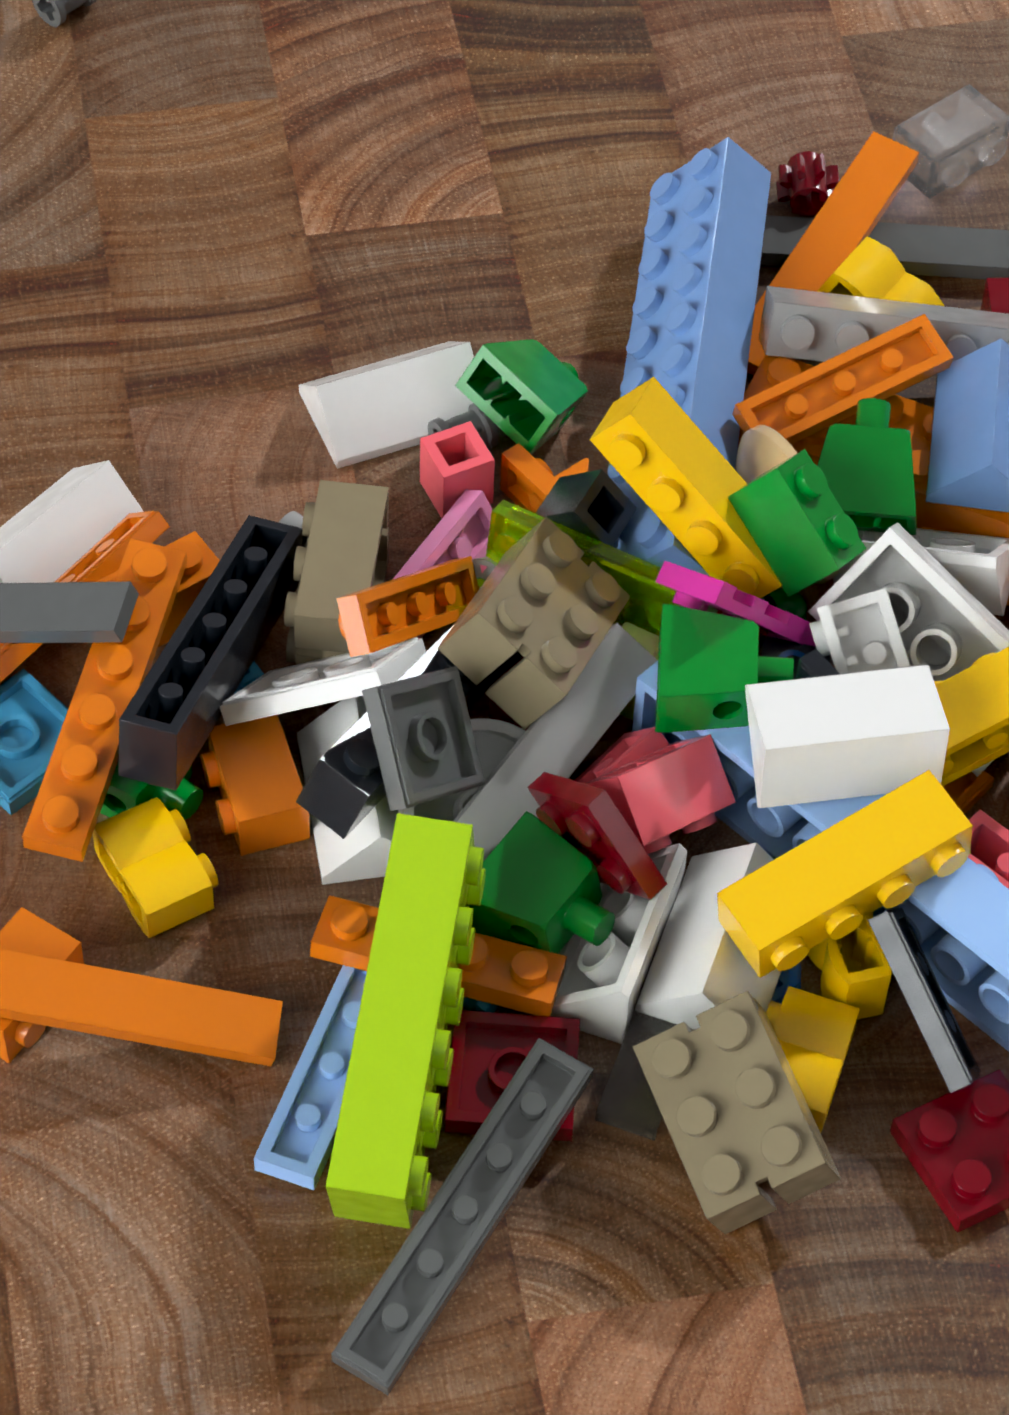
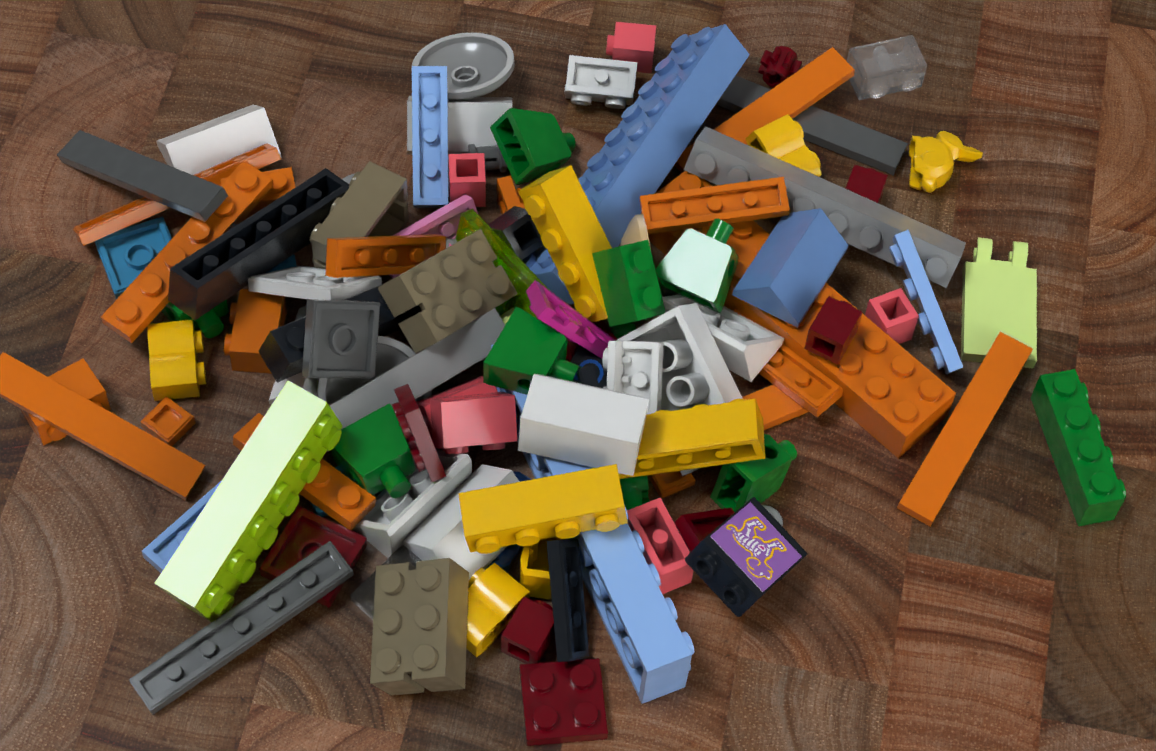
camera: 20 degrees right, 5 degrees up
none -> orange tile [140,396,196,446]
none -> light grey dish [411,33,515,100]
none -> light blue plate [412,66,449,208]
none -> dark red brick [501,597,555,664]
none -> white bracket [564,55,637,109]
none -> coral brick [606,22,656,73]

